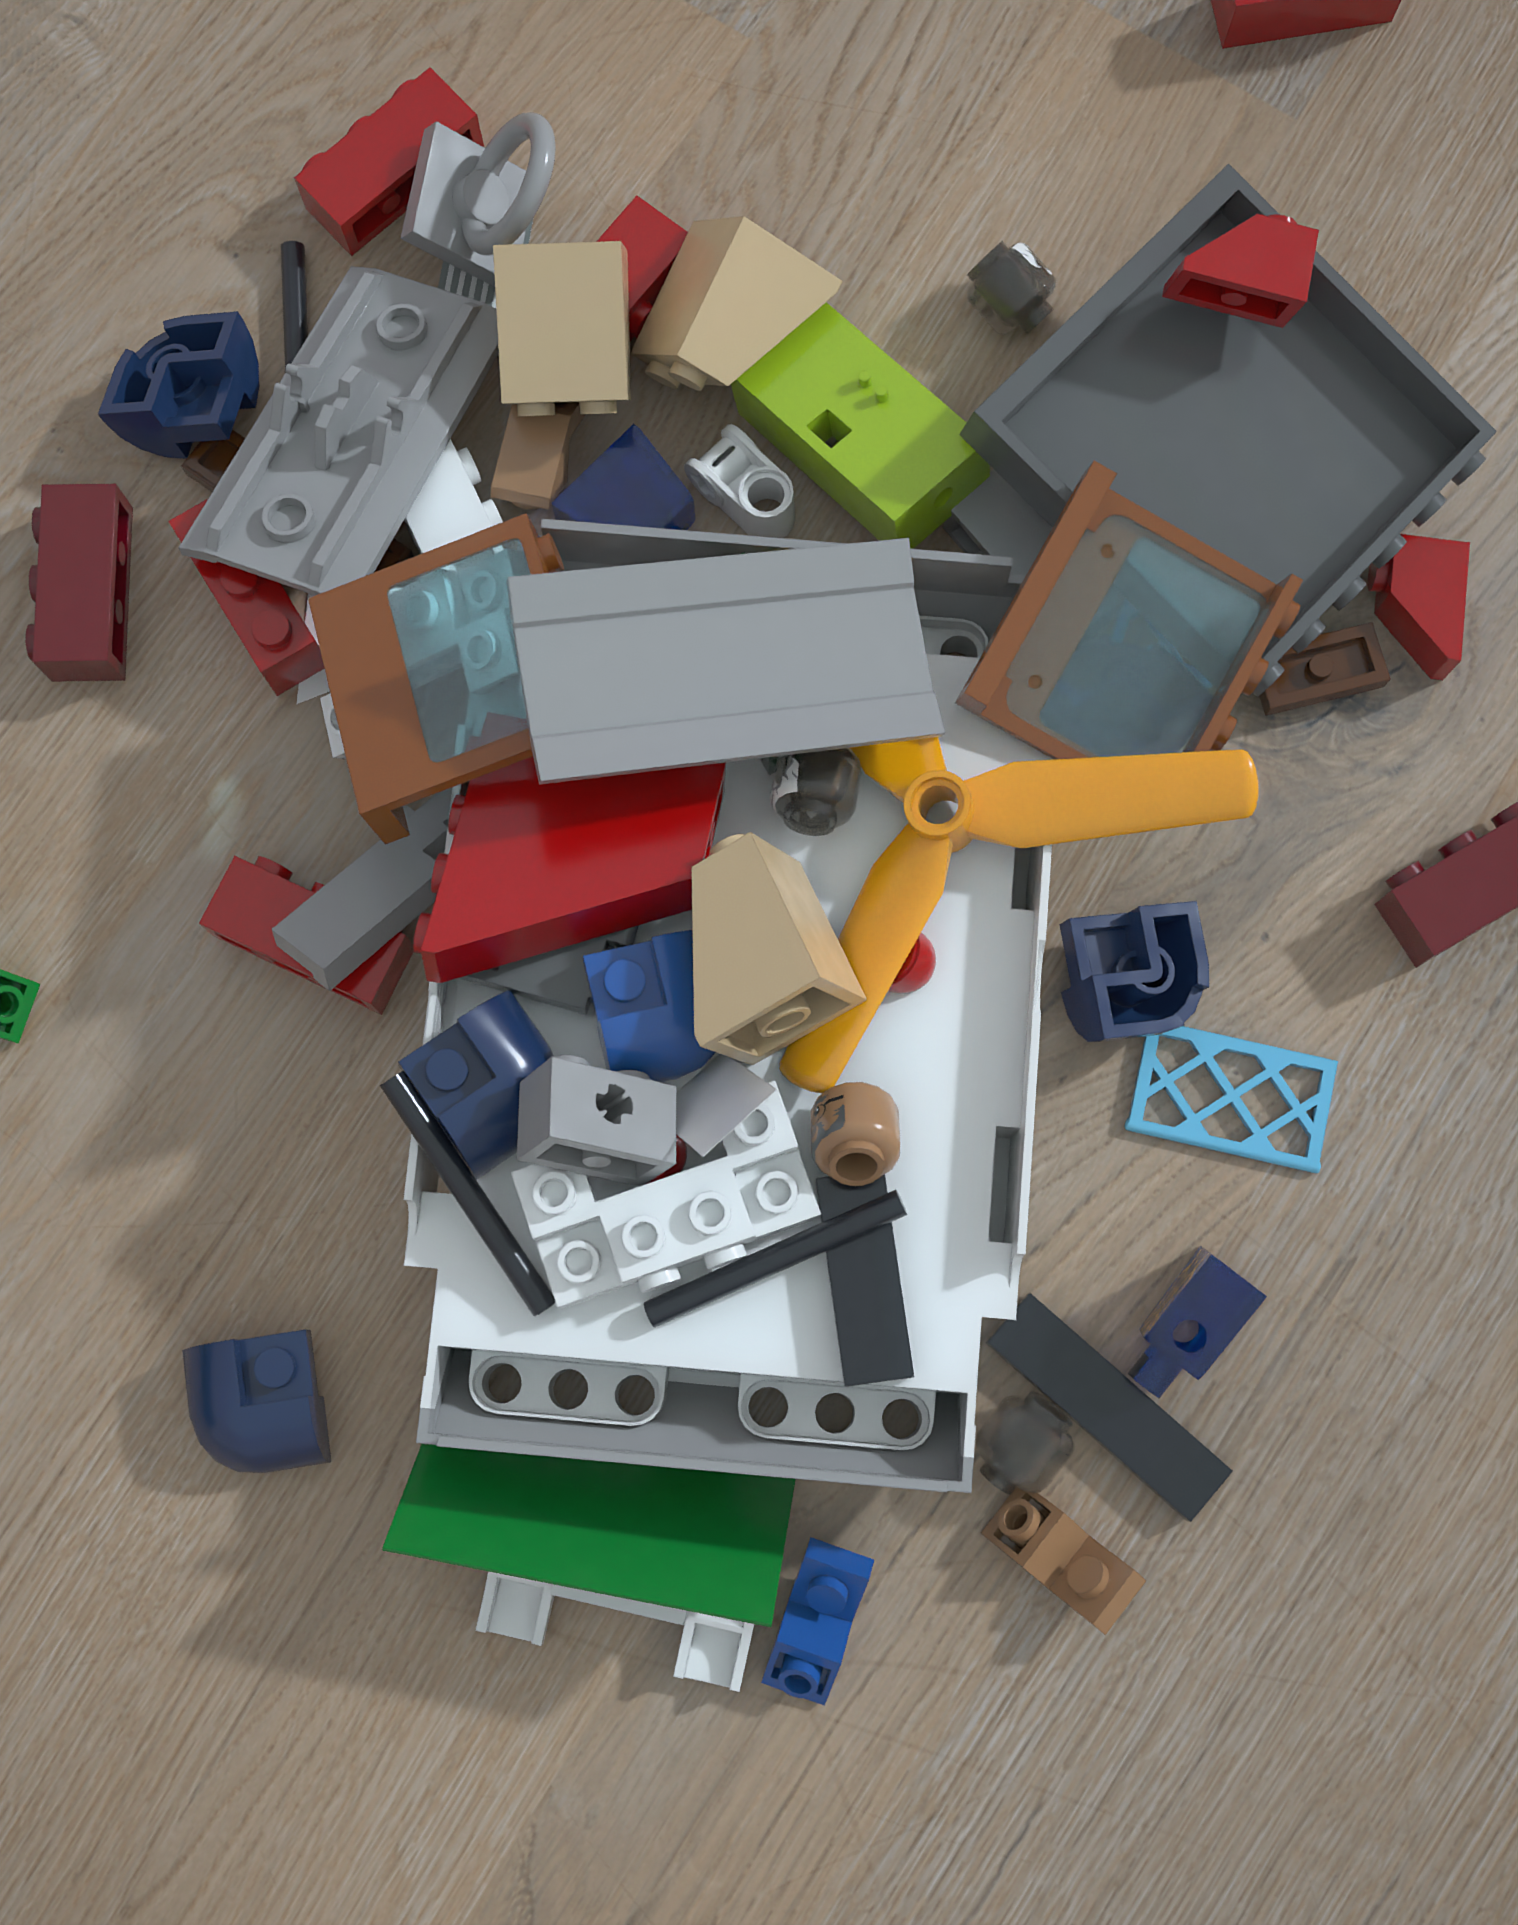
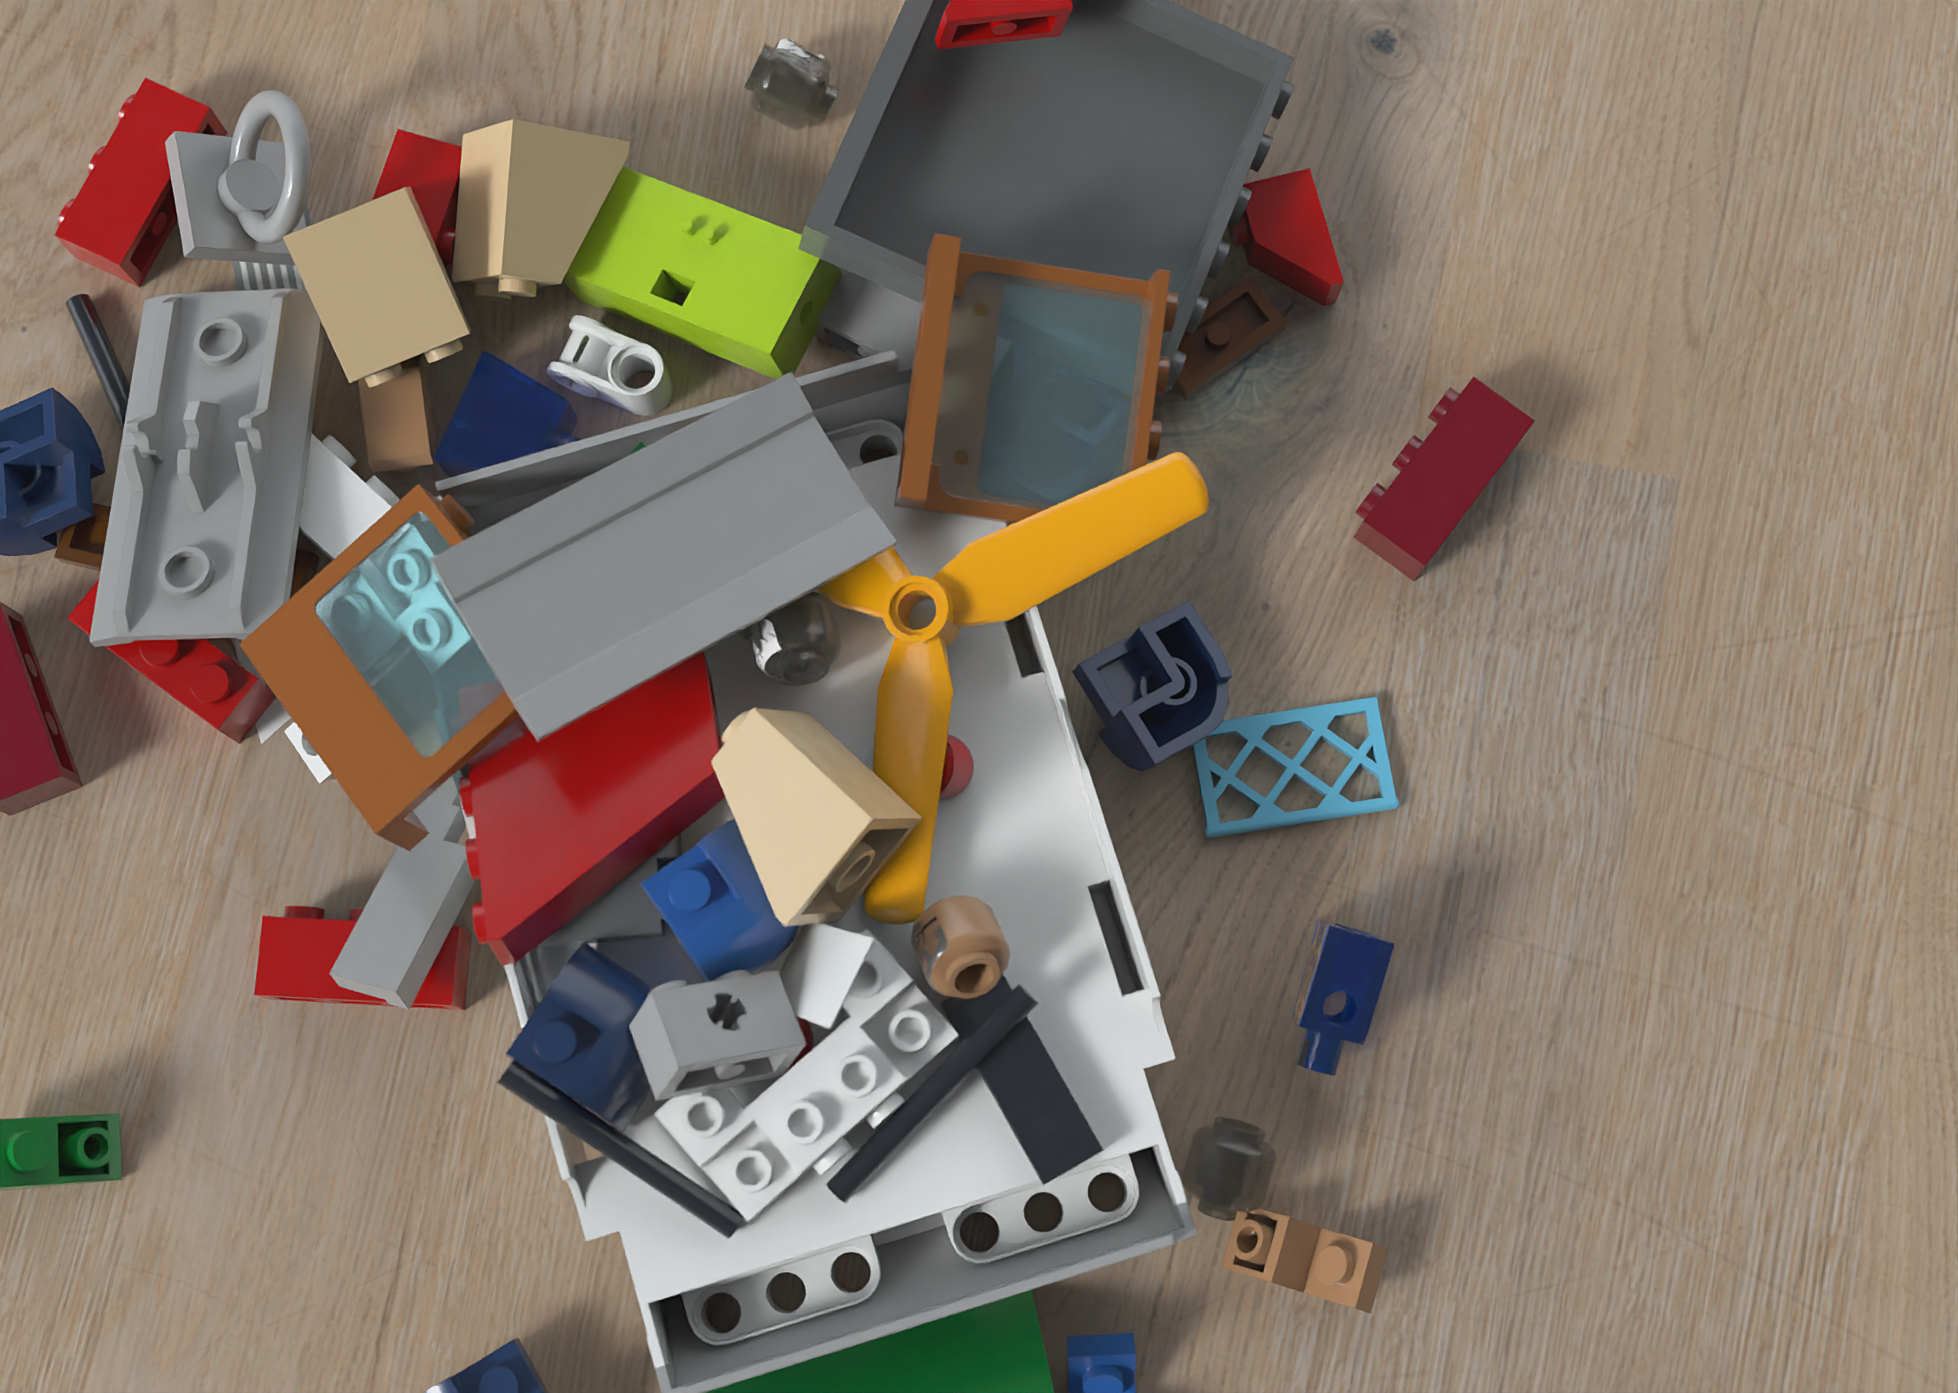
camera: 25 degrees left, 0 degrees up
black tile [986,1293,1233,1522] -> none

